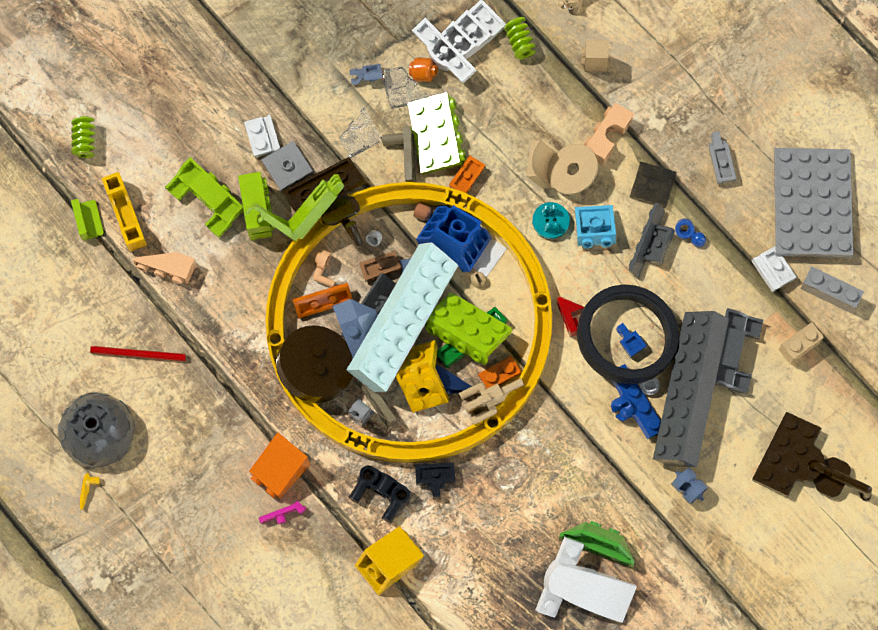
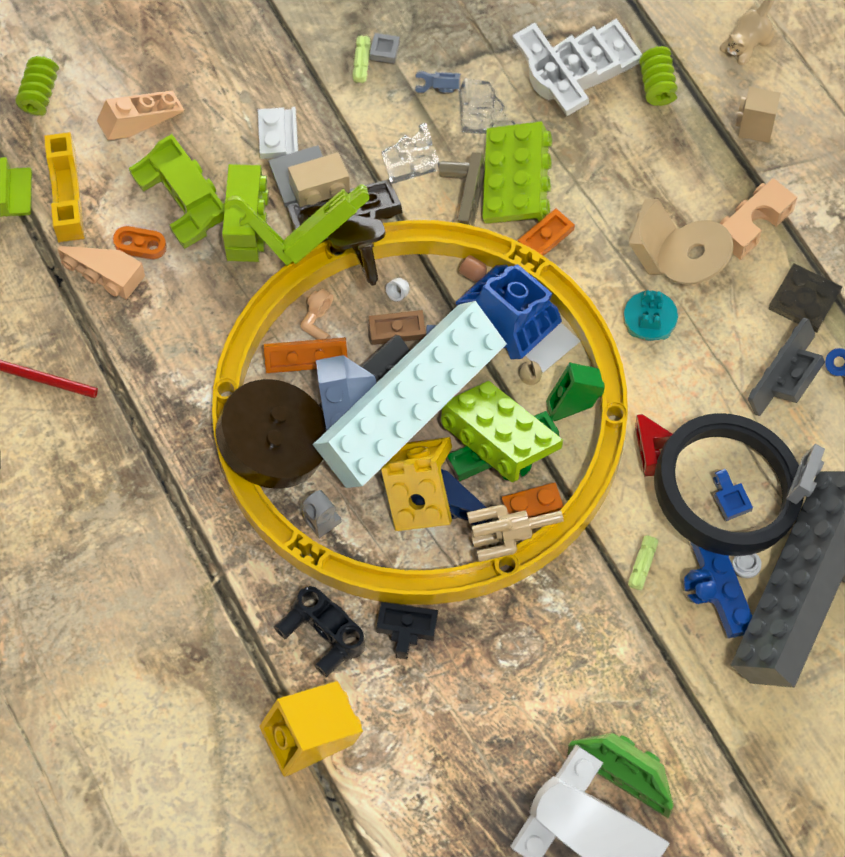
camera: 10 degrees right, 10 degrees down
orange slope [249,432,311,499] -> none
dark pink piece [258,501,307,525] -> none
dark tan piece [356,379,396,428] -> none
orange head [409,57,438,82] -> none
medium azure plate [575,205,616,249] -> none
sand blue wheel [671,467,709,504] -> none
none -> light nougat slope [97,91,184,140]
none -> orange plate [113,226,167,259]
none -> tan brick [288,152,350,207]
none -> yellowish green axle [352,35,371,83]
none -> light grey plate [370,33,400,64]
none -> green slope [546,362,605,421]
none -> yellowish green axle [628,535,658,590]
none -> light grey plate [787,444,825,504]

